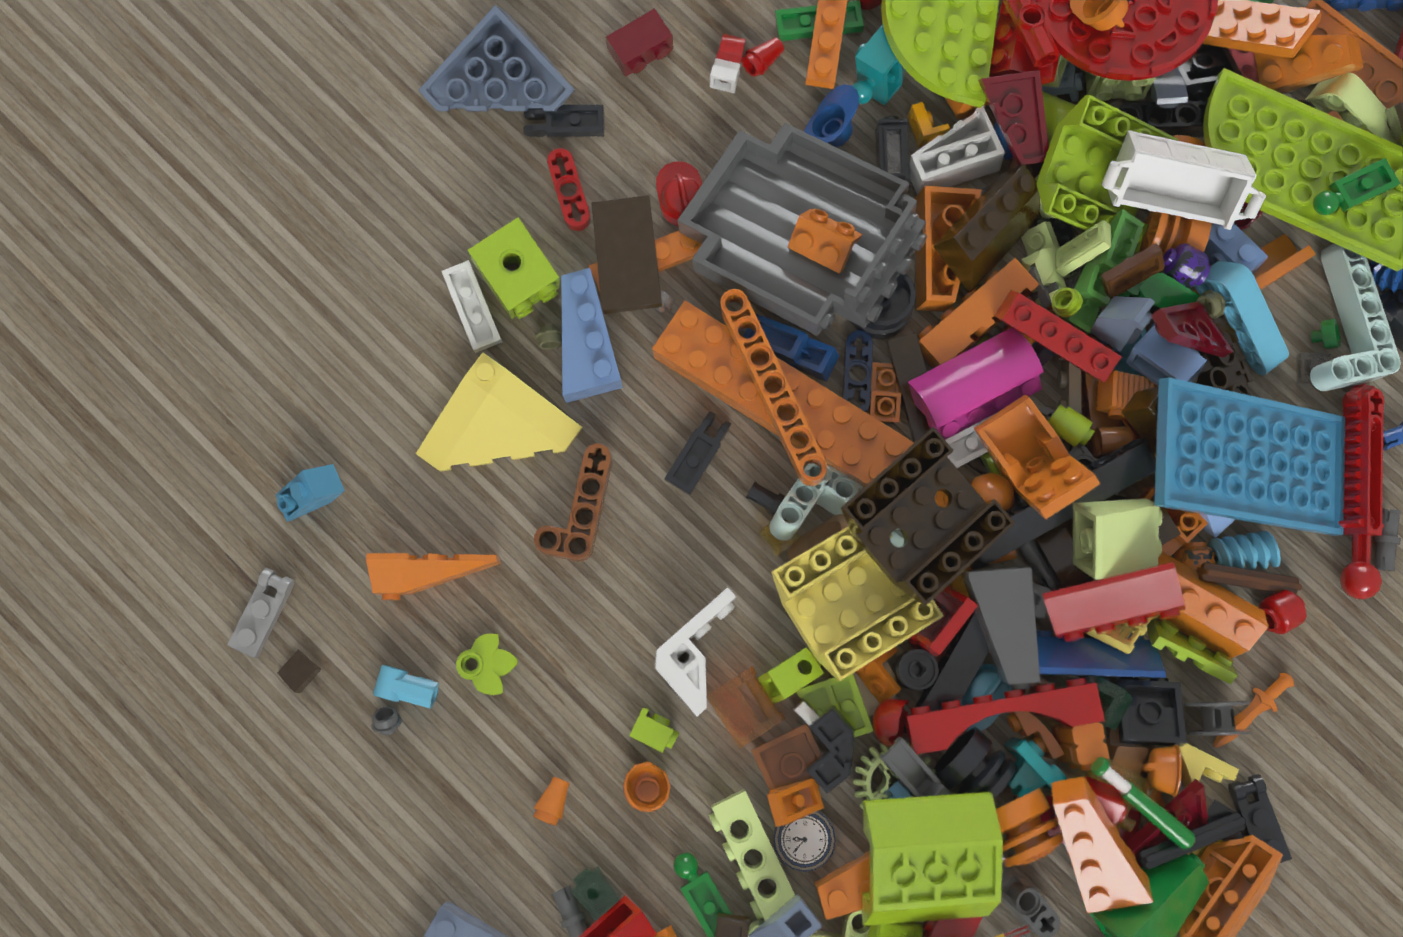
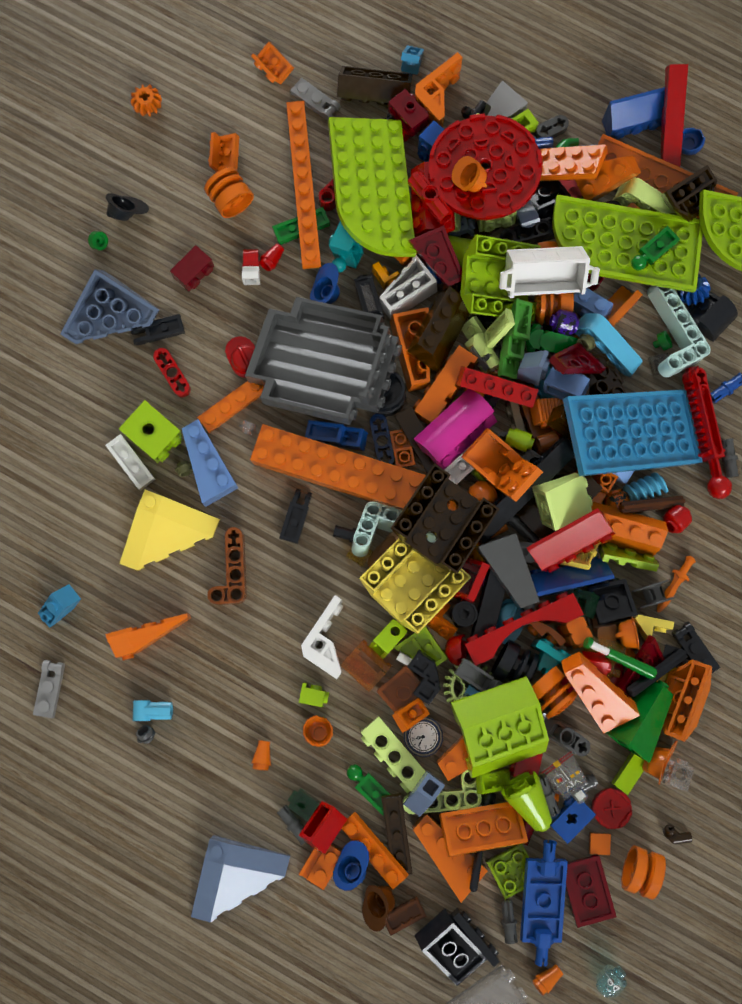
camera: 15 degrees left, 0 degrees up
dark brown slope [277,650,322,693] -> none
lime plate [456,634,518,695] -> none
dark brown tile [591,195,662,314] -> none
orange beam [720,289,827,486] -> none
orange bracket [787,209,862,274] -> none
lime plate [1052,287,1083,317] -> none
reddish brown plate [1101,243,1165,299] -> none

